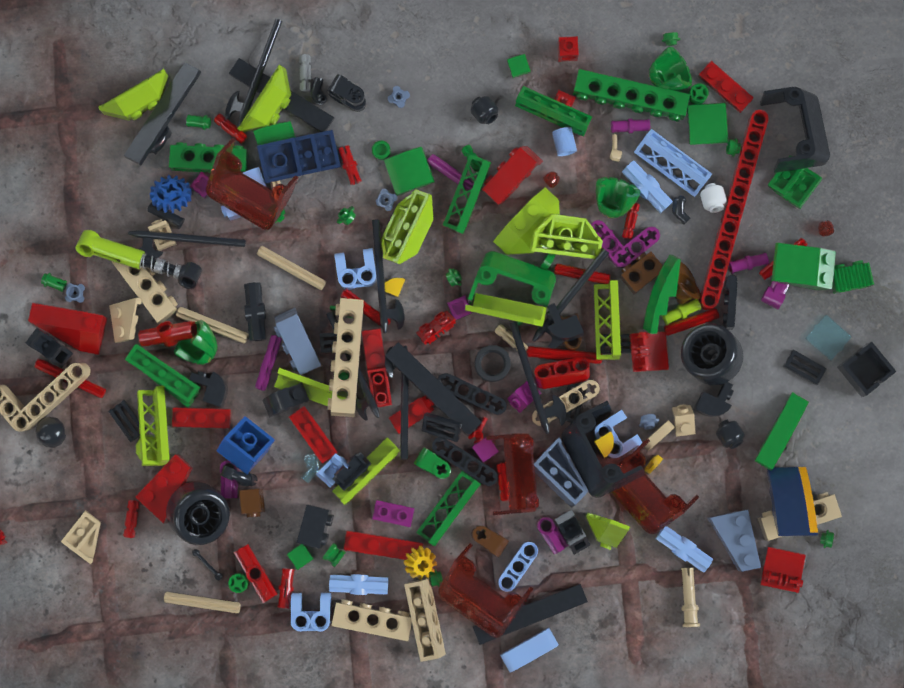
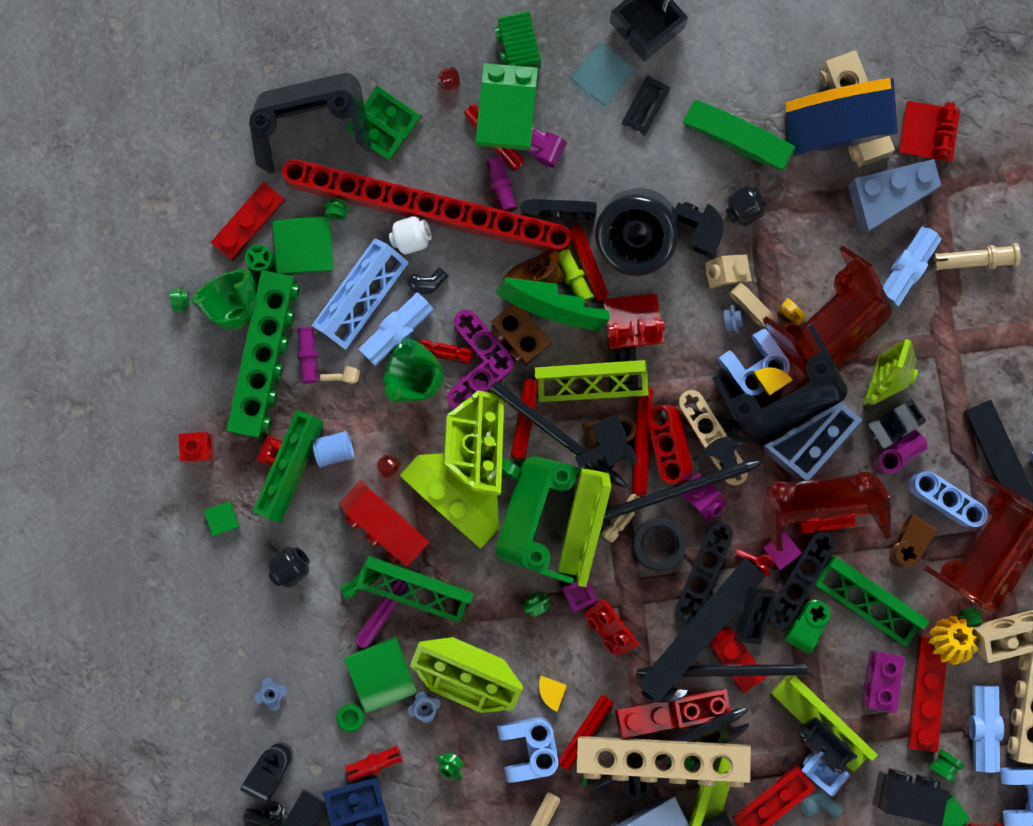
camera: 90 degrees left, 0 degrees up
black piece [372,219,405,333] -> none
green plate [820,530,834,548] -> none

